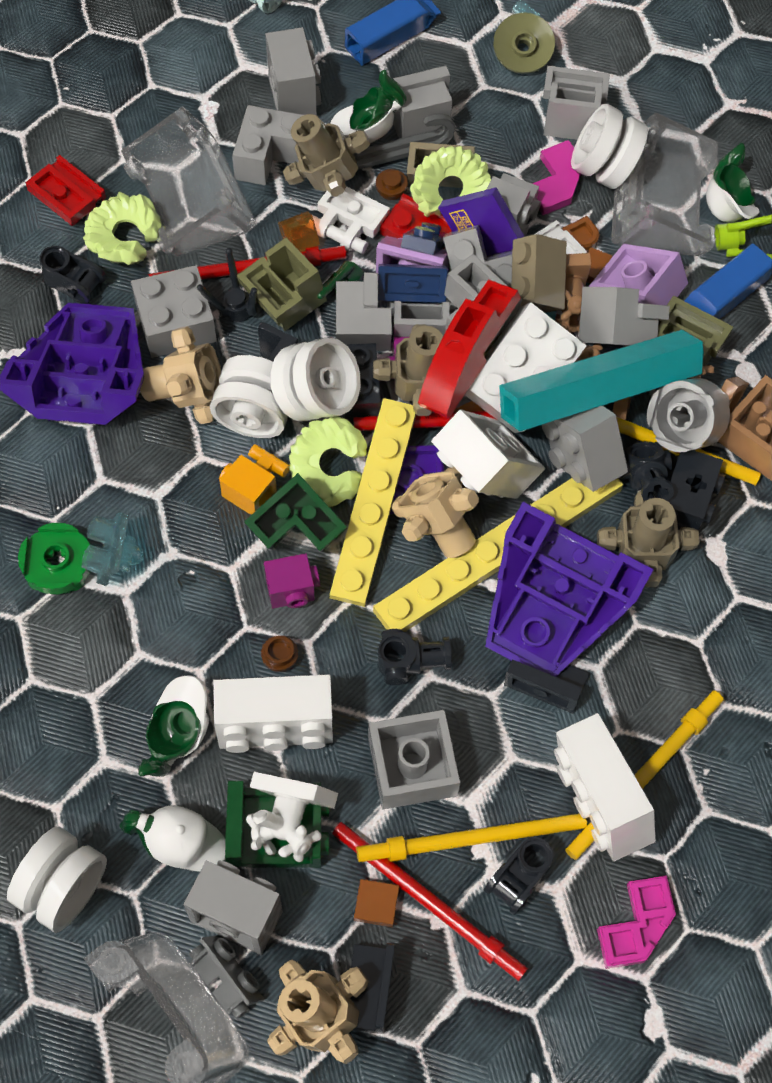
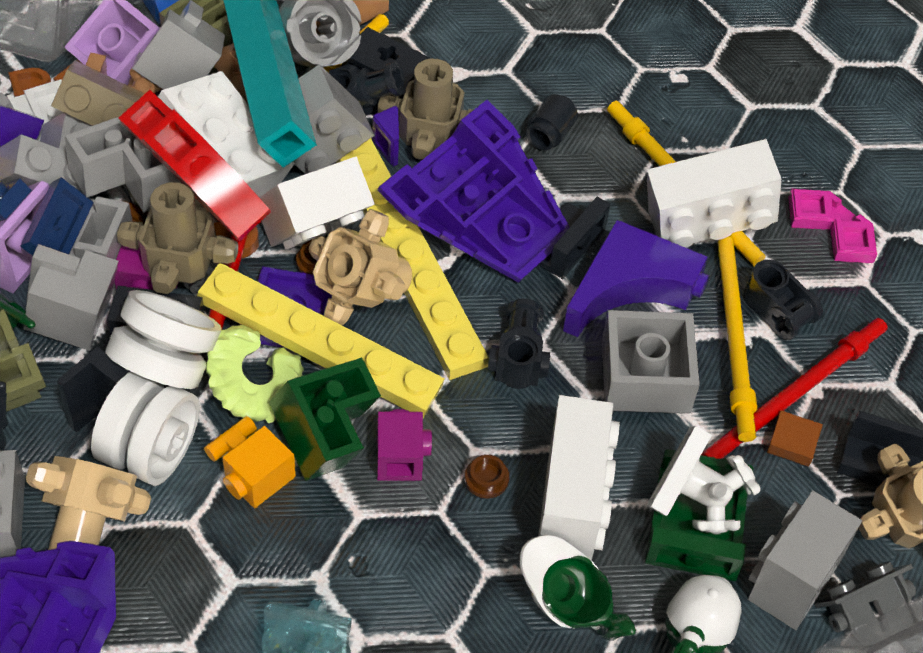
camera: 80 degrees left, 10 degrees down
none -> dark purple slope [372,106,399,167]
none -> black brick [526,94,578,150]
none -> dark purple arch [563,220,709,337]

